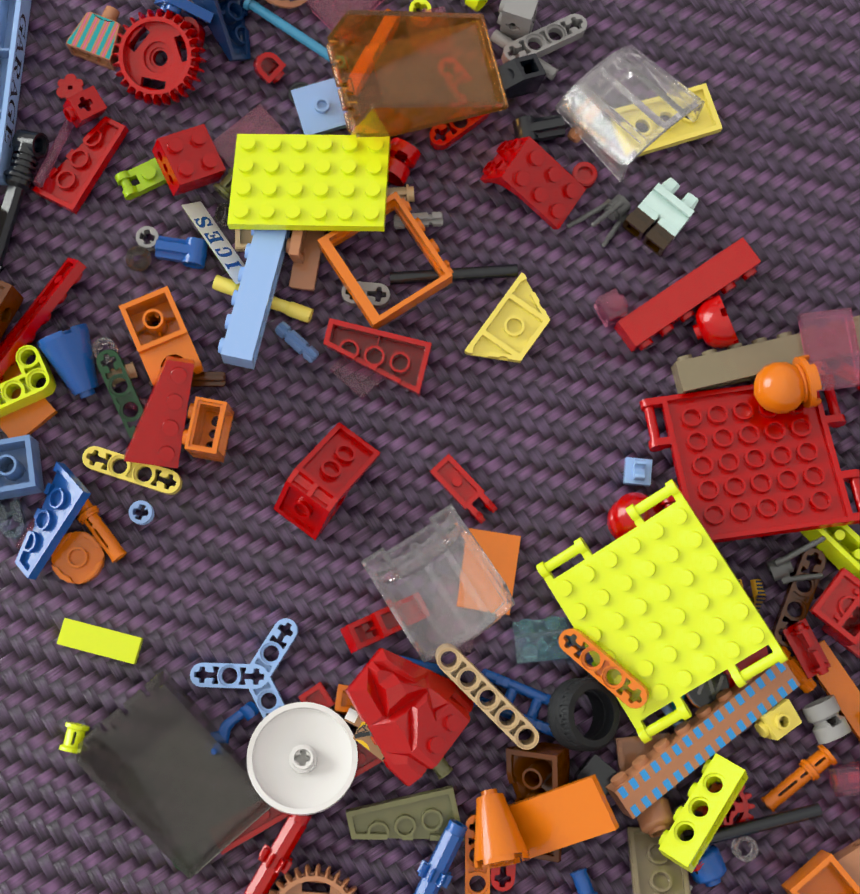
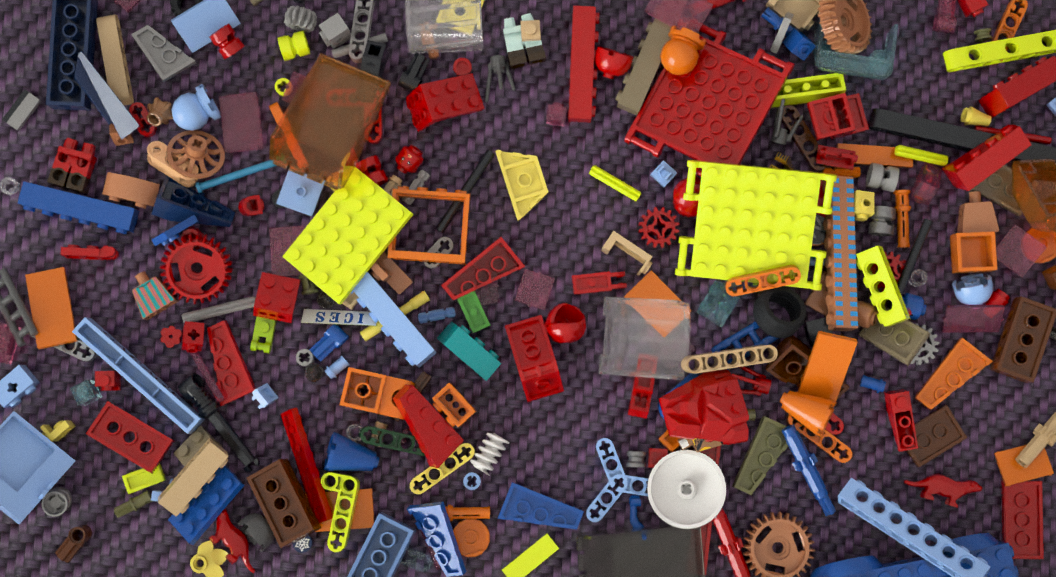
camera: 50 degrees left, 5 degrees up
none -> light grey axle [182,296,256,323]
none -> light blue tile [252,383,279,409]
none -> light blue pin [324,356,349,379]
none -> red head [395,145,424,174]
none -> teal wedge [437,321,502,381]
none -> bright green plate [457,291,490,333]
none -> white piece [470,433,510,476]
none -> blue wing [497,482,584,530]
none -> clear pink piece [515,269,555,310]
none -> tan plate [521,20,541,42]
none -> red piece [545,303,586,343]
none -> neon yellow axle [589,165,641,201]
none -> tan panel [601,231,653,276]
none -> flat silver wheel [626,451,646,468]
none -> red gear [638,207,680,249]
none -> red plant [731,366,771,396]
none -> flat silver wheel [868,206,896,237]

